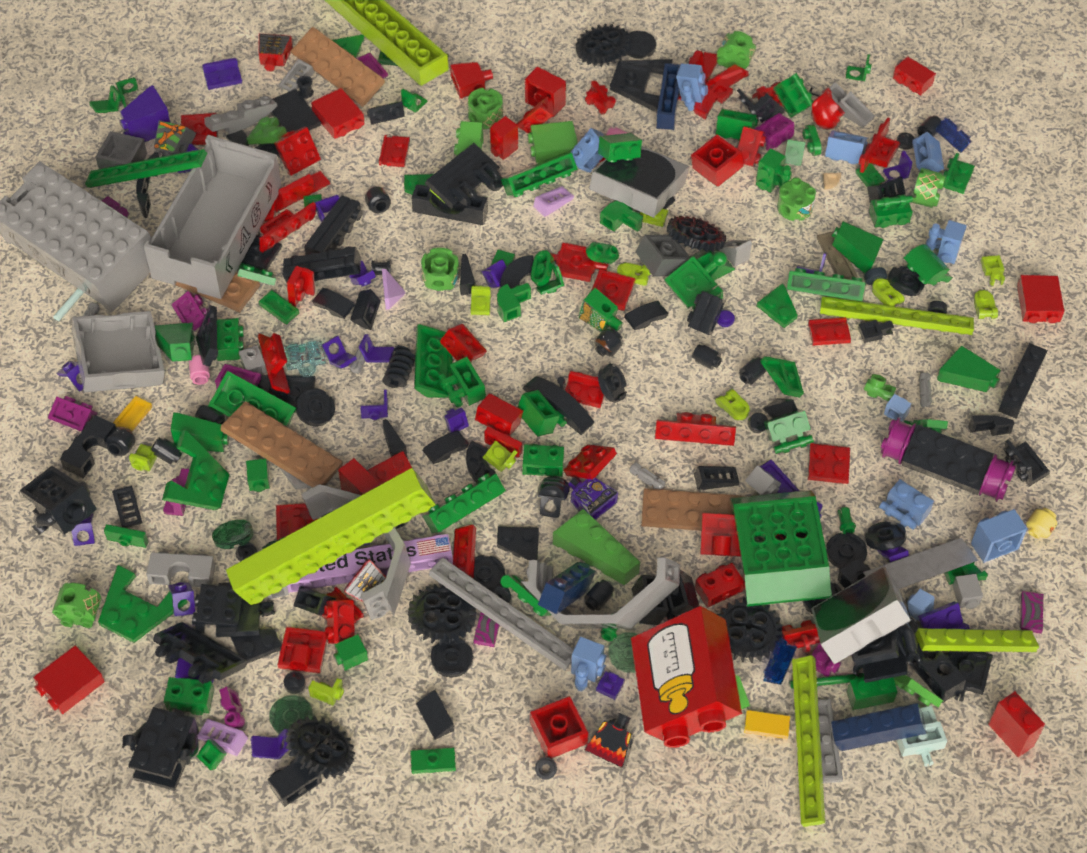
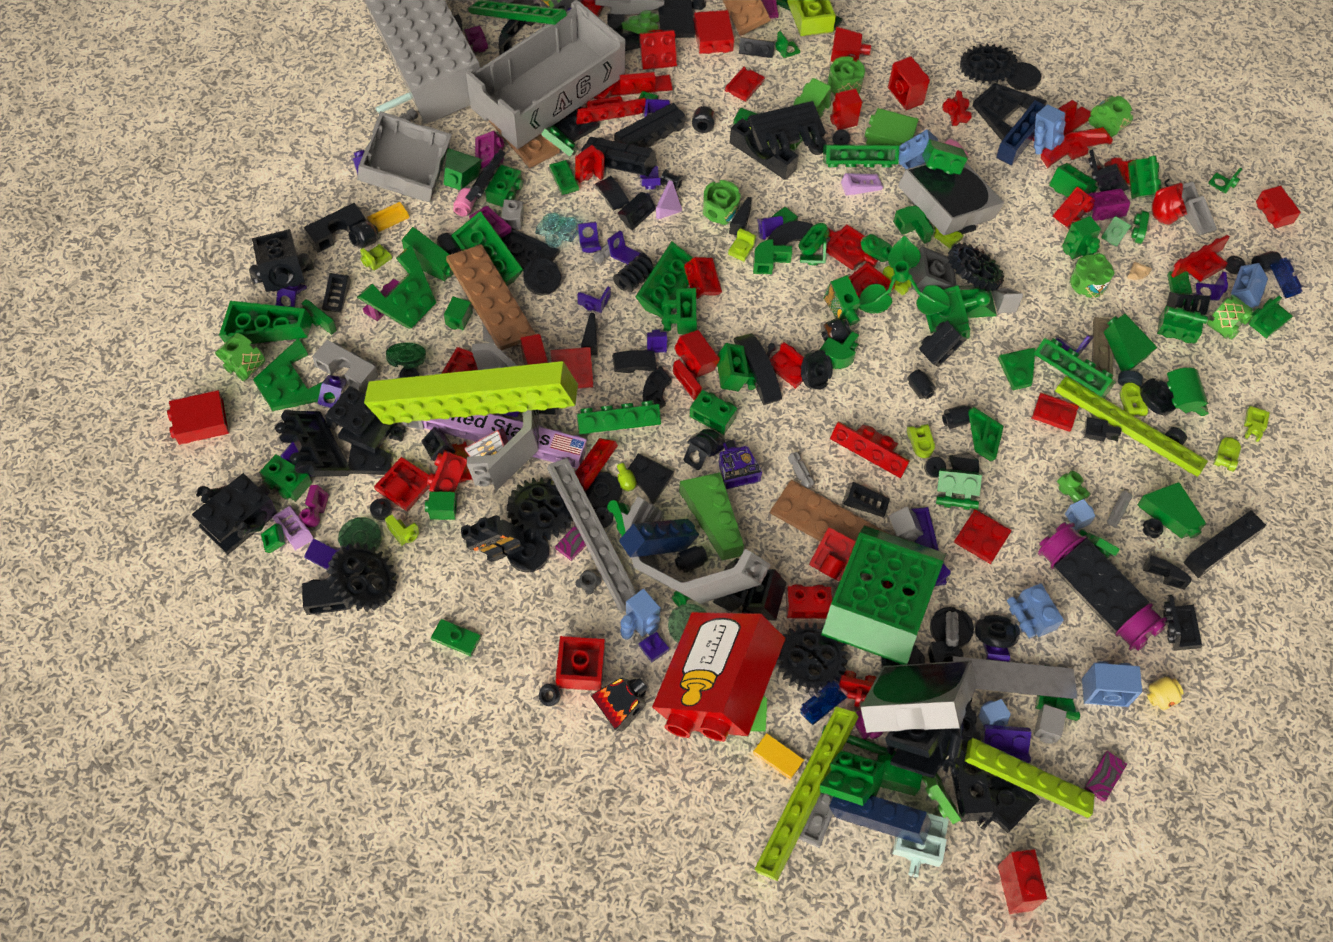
camera: 25 degrees right, 5 degrees up
magenta bracket [48,396,98,432] -> none
black brick [151,437,182,465] -> none
red bracket [258,333,290,394] -> none
black slope [416,690,454,740] -> none
lime bracket [482,441,518,472] -> none
red bracket [517,97,553,133] -> none
red plate [563,445,618,480] -> none
black slope [624,301,669,330] -> none
red brick [691,135,744,187] -> none
dark purple plate [717,310,735,327] -> none
medium blue brick [825,130,868,164] -> none
green pin [837,507,856,534] -> none
medium blue brick [926,220,967,264] -> none
red brick [1017,275,1065,324] -> none
none -> green wedge [219,301,313,344]
none -> black hips [461,515,525,562]
none -> dark grey plate [575,570,601,594]
none -> lime cylinder [617,463,637,492]
none -> green brick [820,331,859,369]
none -> green brick [820,750,884,806]
none -> black tile [832,129,850,144]
none -> green plant [859,236,951,315]
none -> light grey axle [946,611,959,647]
none -> black plate [1142,518,1163,539]

